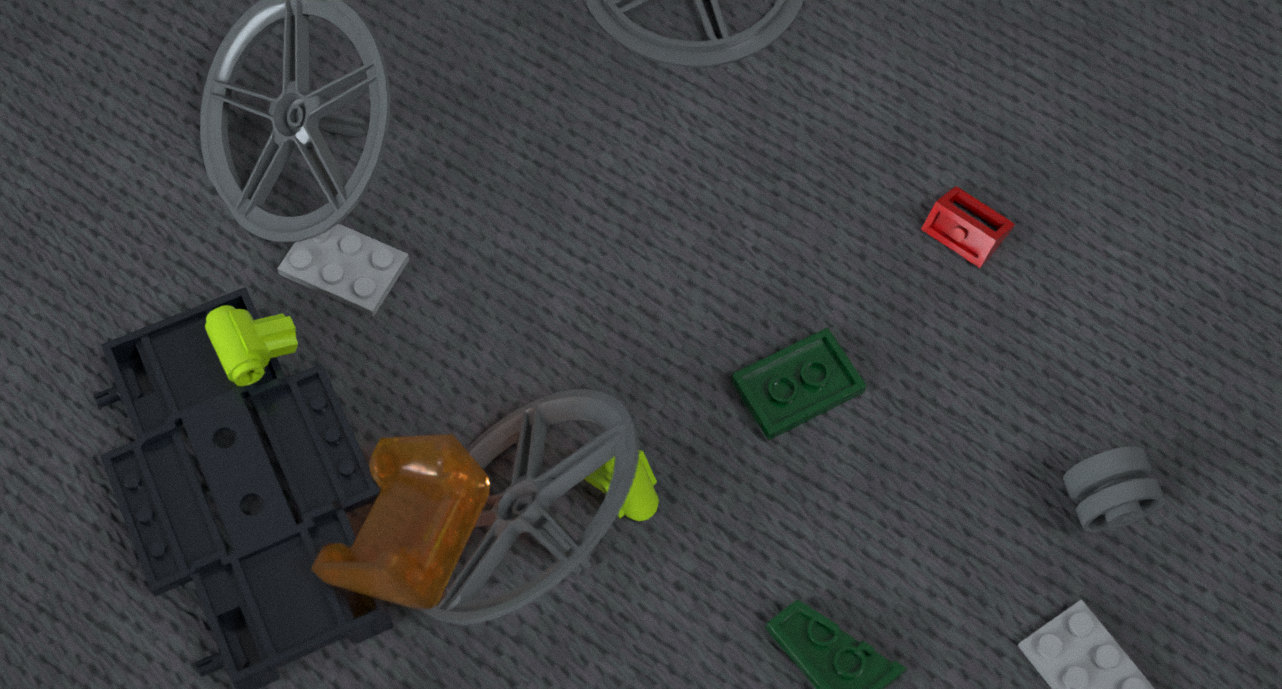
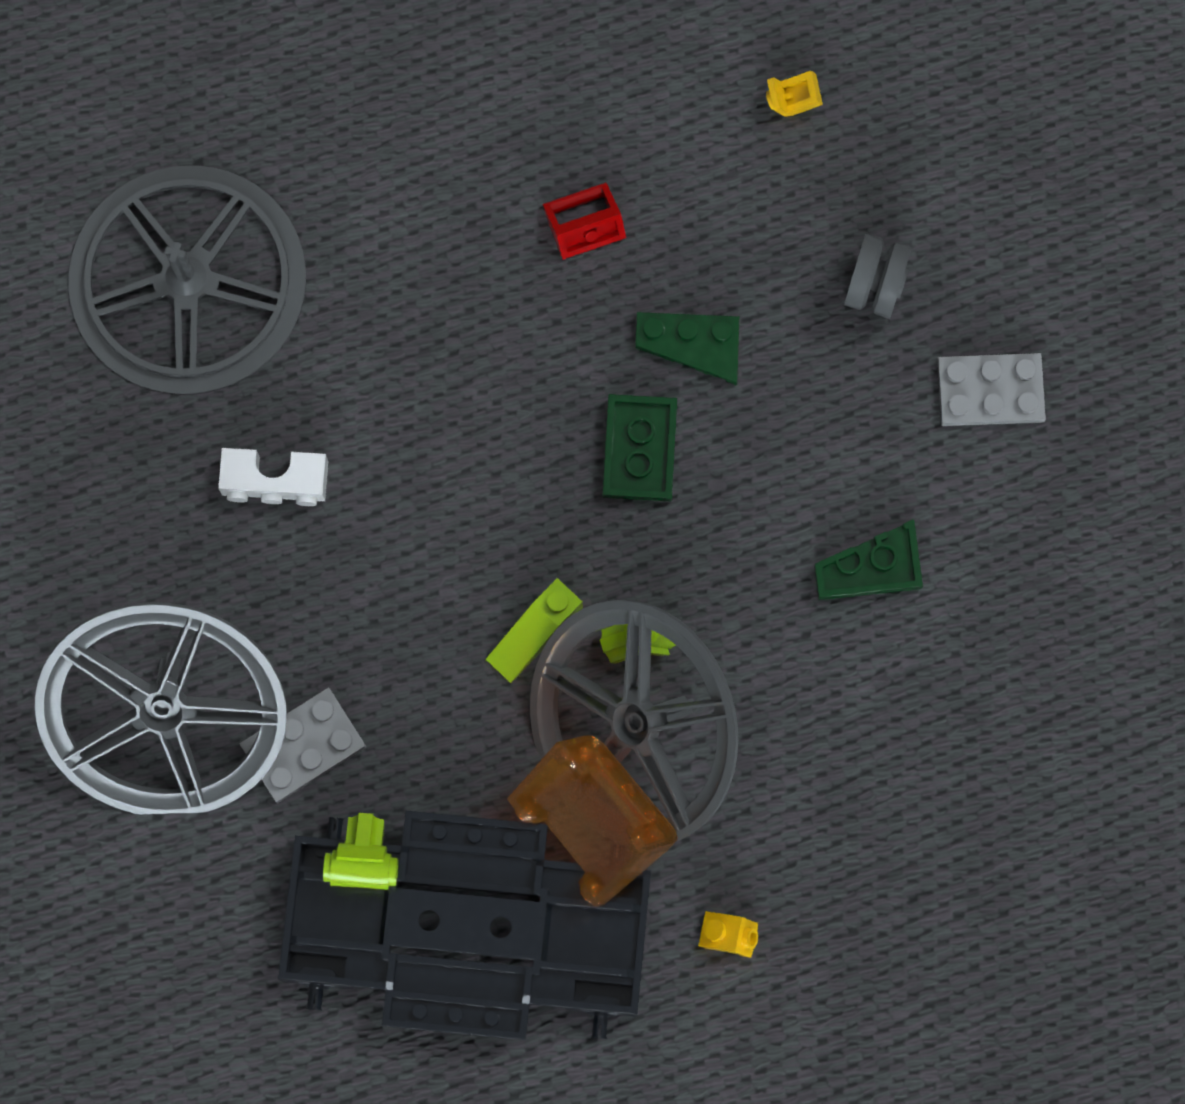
camera: 55 degrees left, 15 degrees up
none -> white arch [218,448,328,506]
none -> lime slope [486,578,583,683]
none -> dark green wing [636,312,740,385]
none -> yellow bracket [766,71,823,117]

